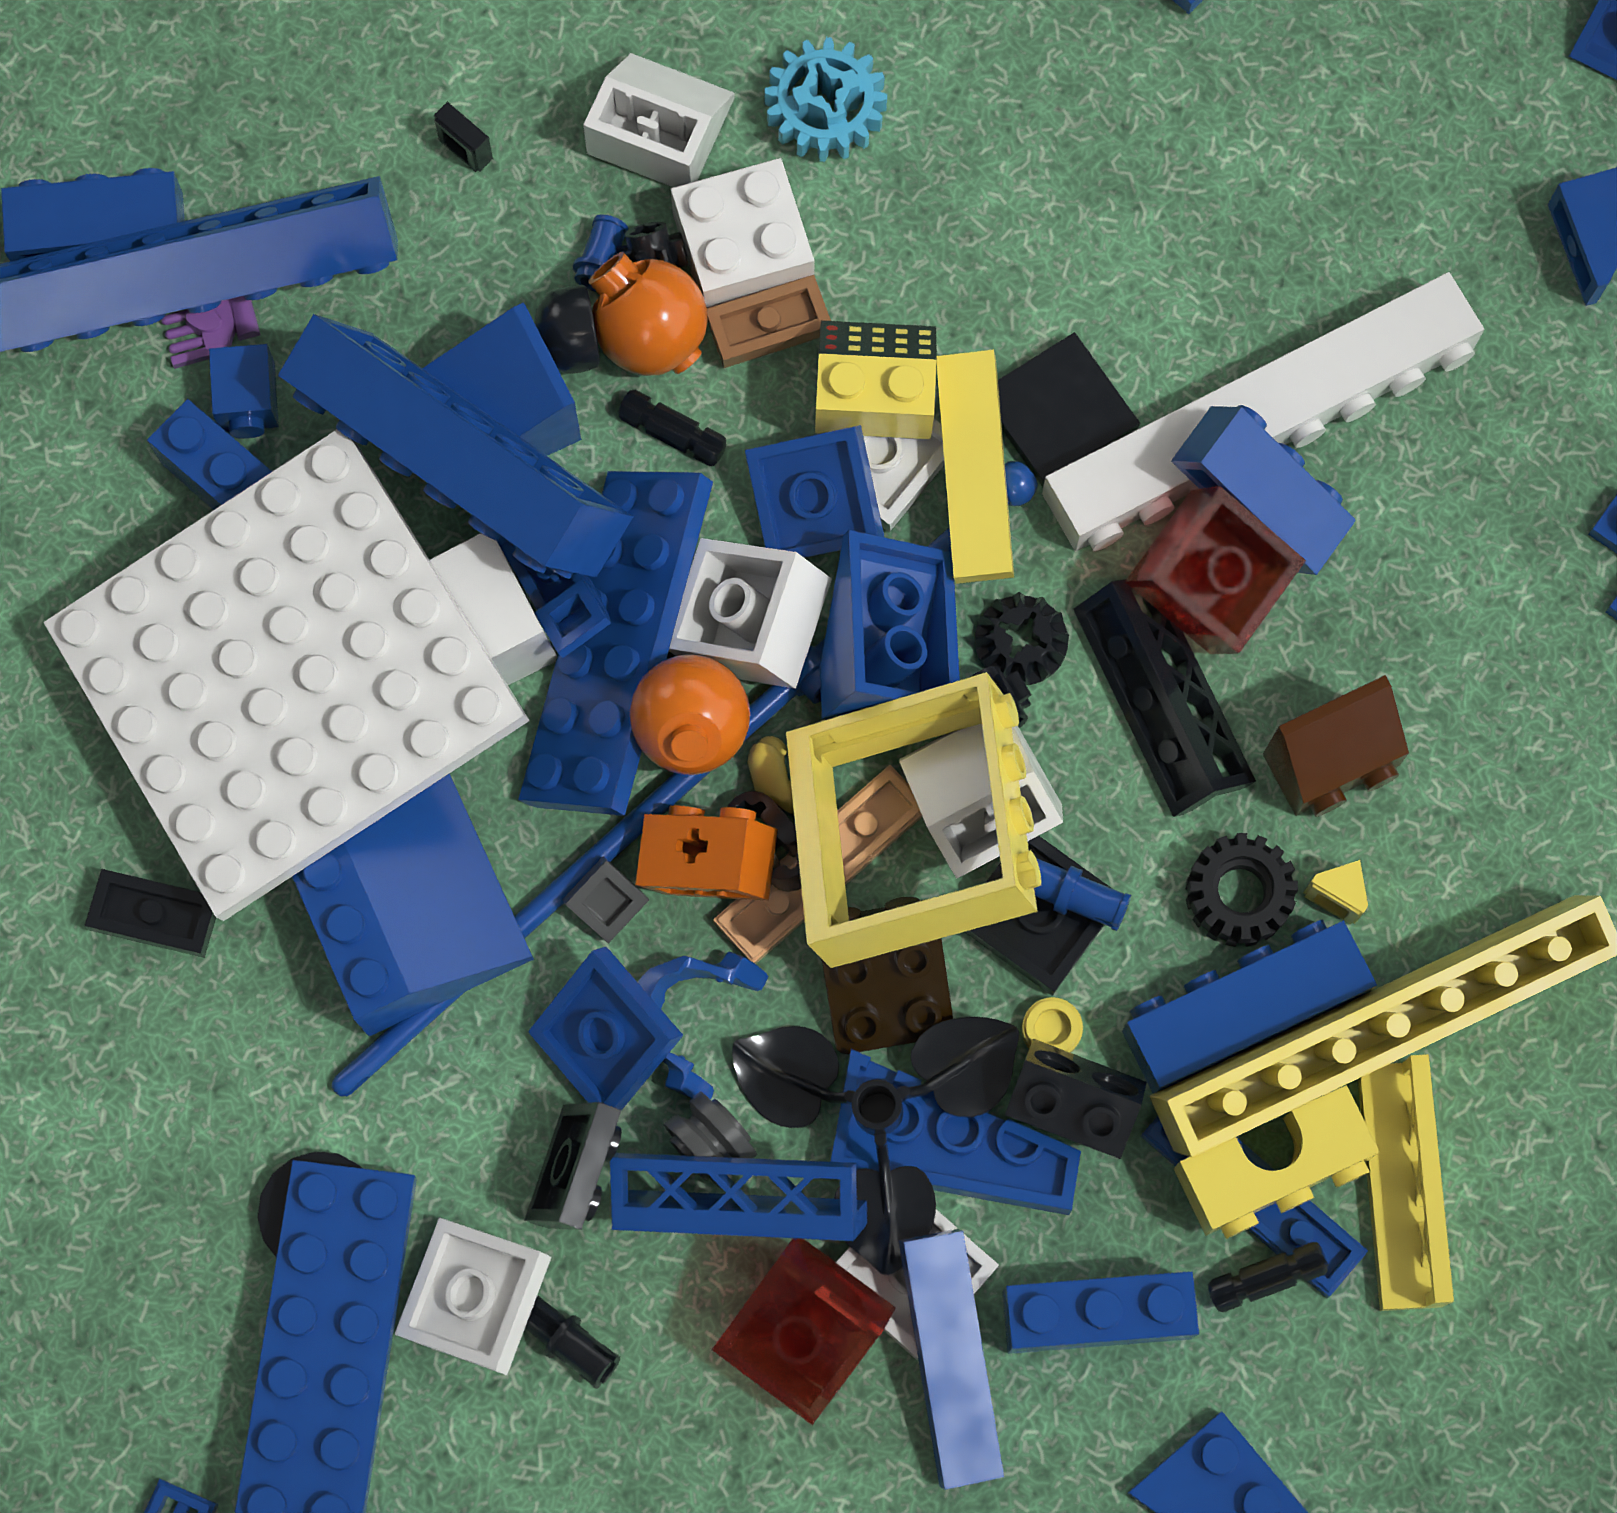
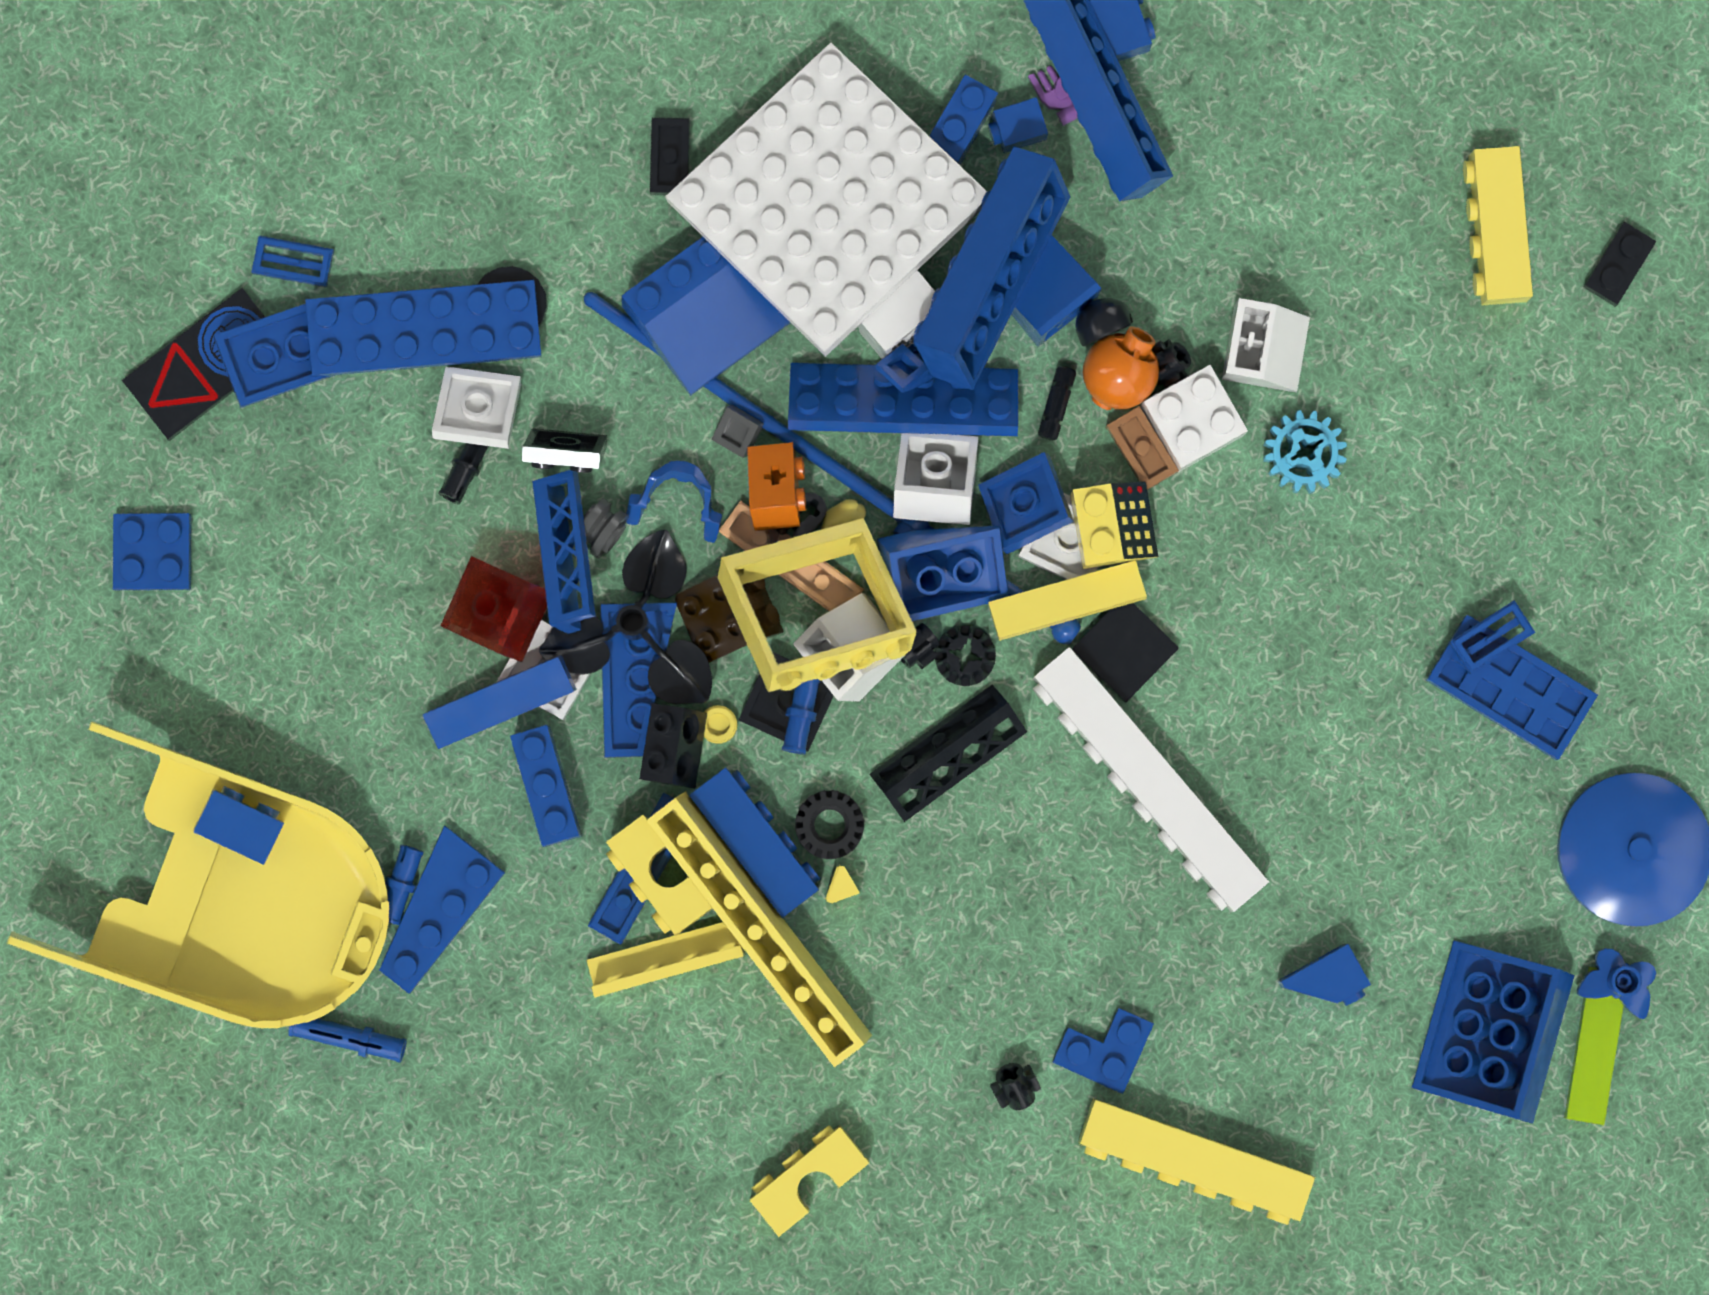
camera: 80 degrees right, 10 degrees up
black tile [434,101,493,172] -> none
blue plate [528,947,684,1111] -> none
blue pin [573,214,629,292] -> none
orange brick [630,655,750,775] -> none
clear red brick [1125,486,1306,654] -> none
blue brick [1171,405,1356,575] -> none
black axle [1208,1242,1328,1312] -> none
reddish brown slope [1263,675,1409,817] -> none

